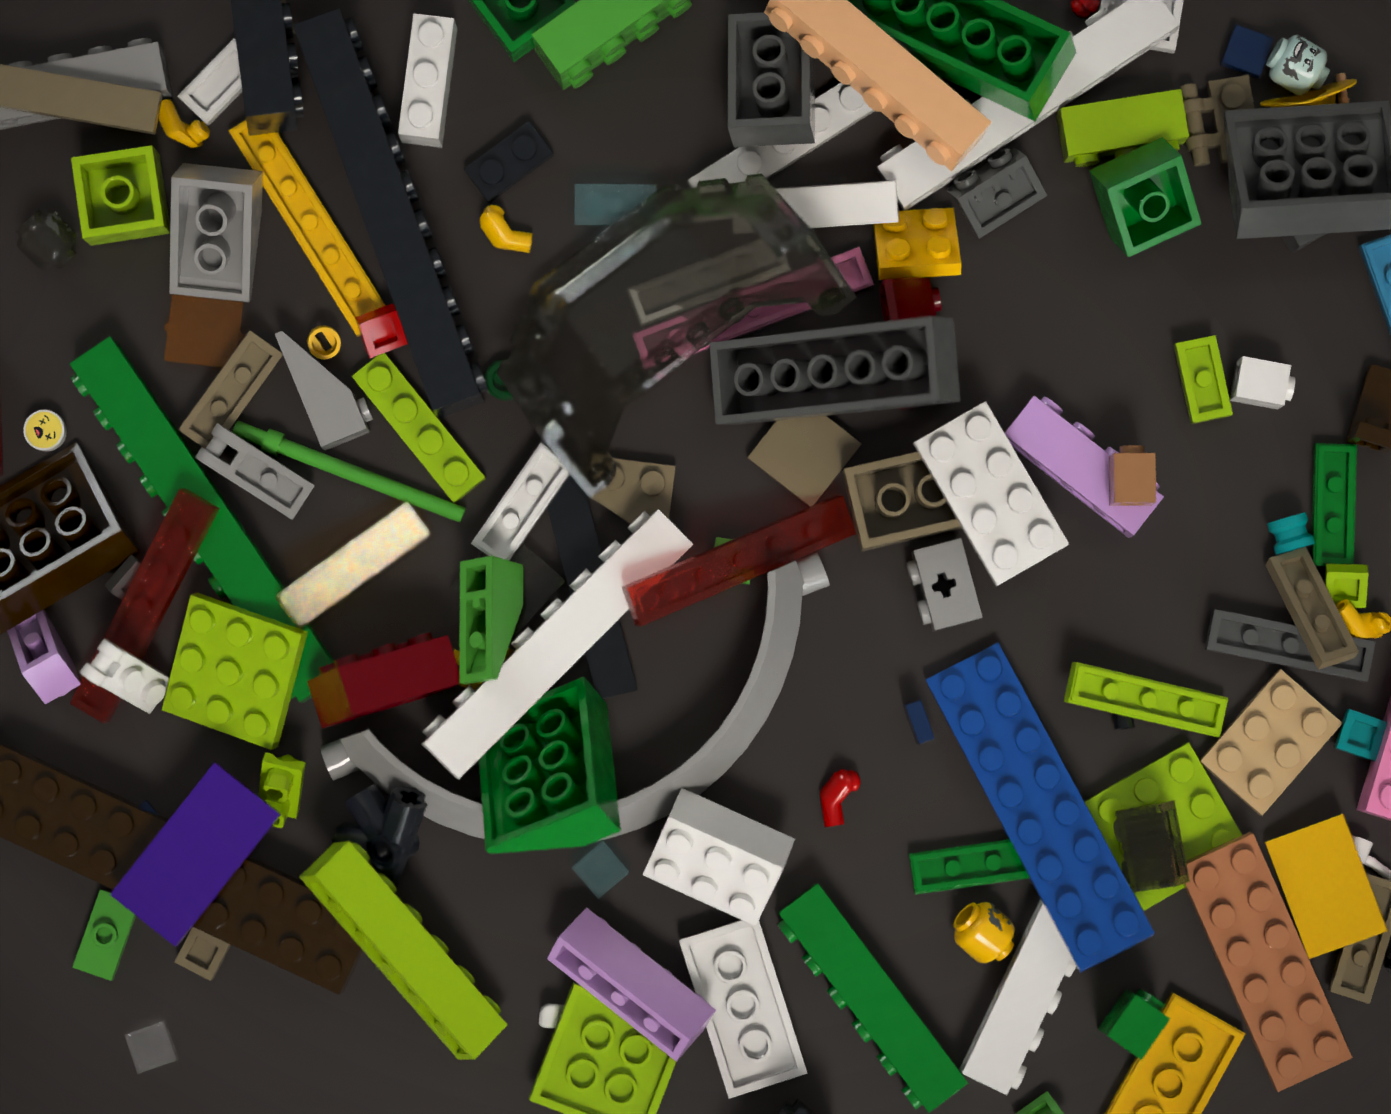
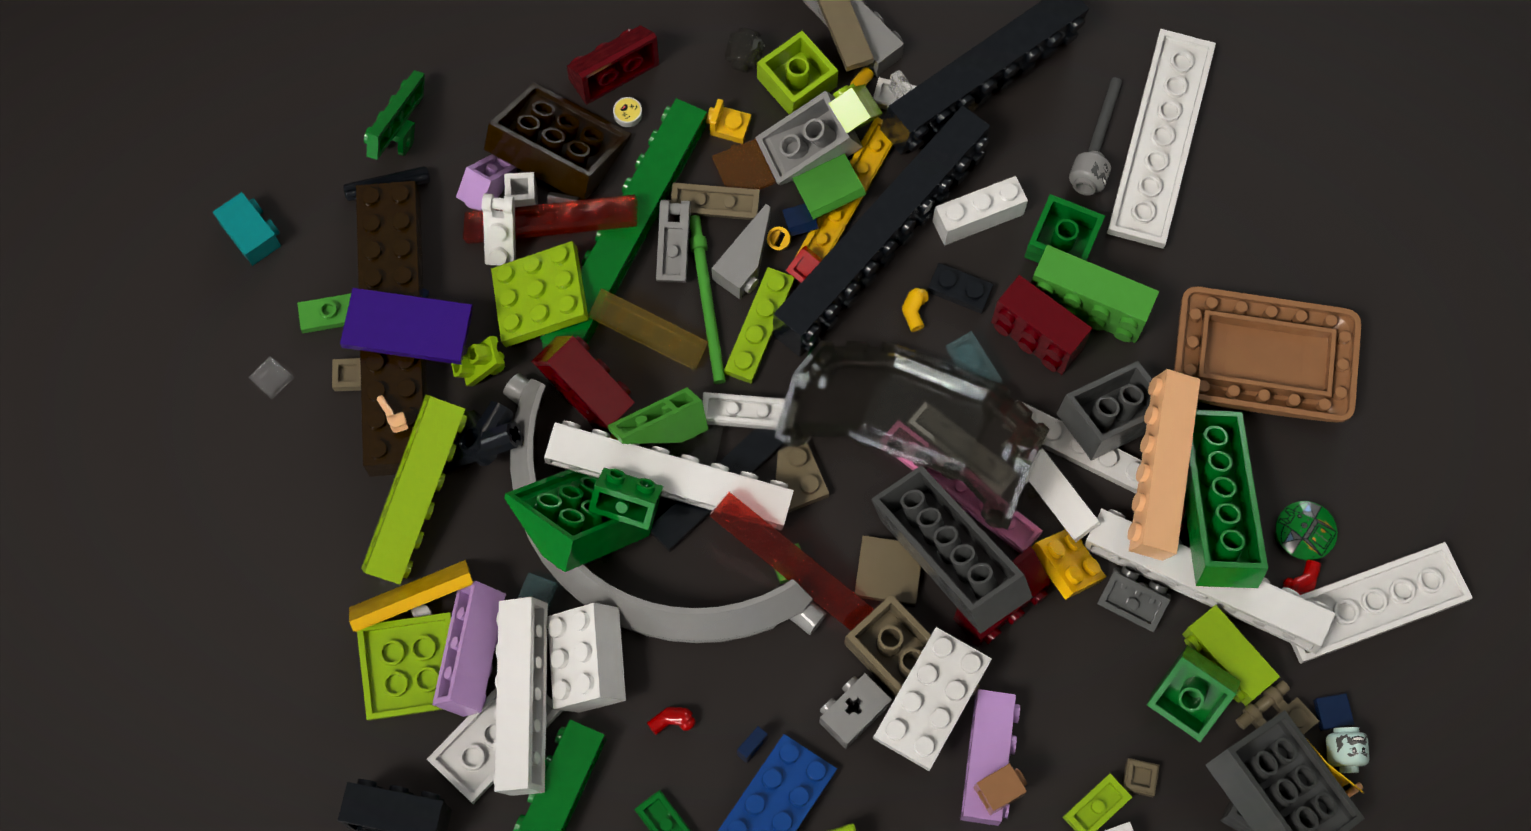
camera: 60 degrees right, 15 degrees down
none -> yellow tile [349,560,473,632]
none -> light nougat hand [377,395,408,433]
none -> white brick [493,597,548,796]
none -> white brick [504,172,538,215]
none -> green brick [588,468,663,530]
none -> yellow bracket [706,99,751,144]
none -> dark blue tile [782,203,819,237]
none -> bright green tile [792,153,866,220]
none -> brick [828,83,883,133]
none -> clear tile [889,70,913,100]
none -> dark red brick [991,275,1092,375]
none -> dark tan tile [1122,758,1160,798]

